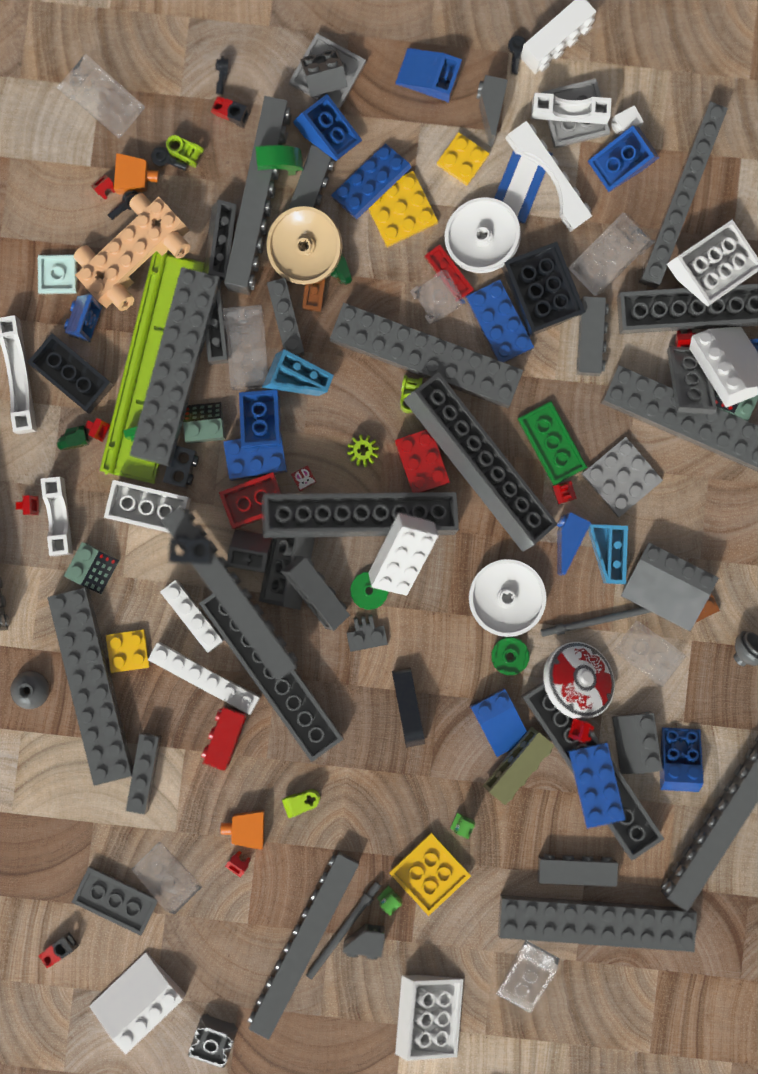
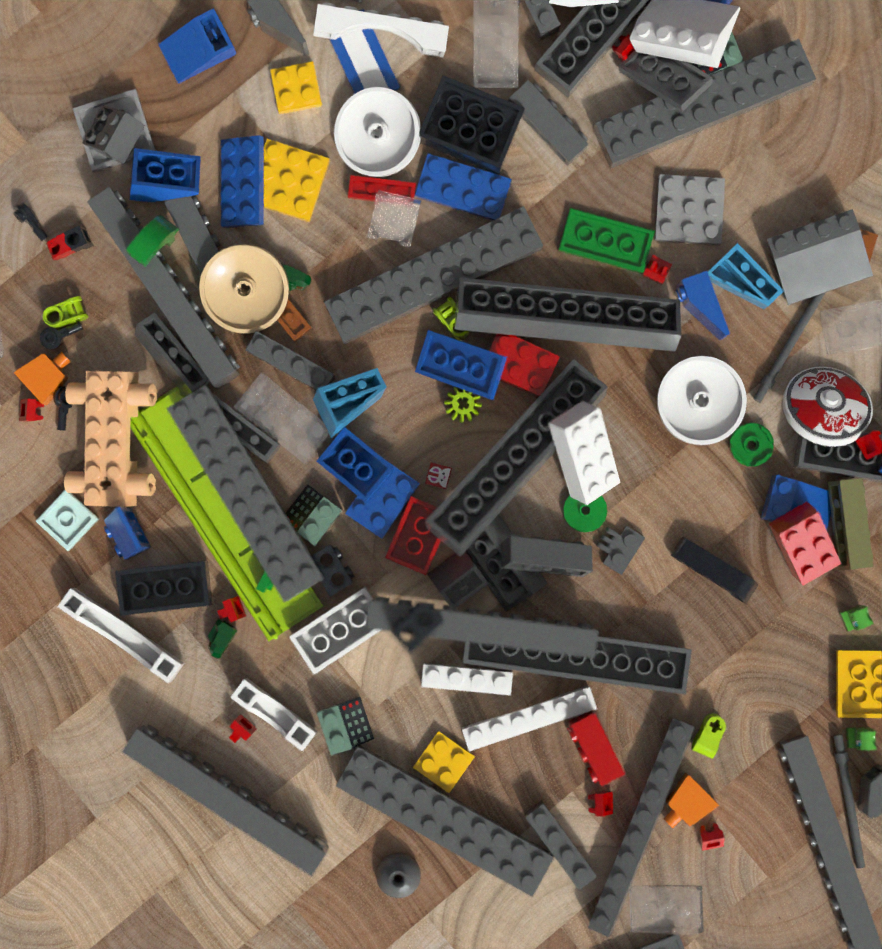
camera: 45 degrees left, 0 degrees up
none -> blue plate [415,330,507,400]
none -> dark grey brick [588,718,696,937]
none -> red tile [588,791,613,817]
none -> brick [768,502,841,586]

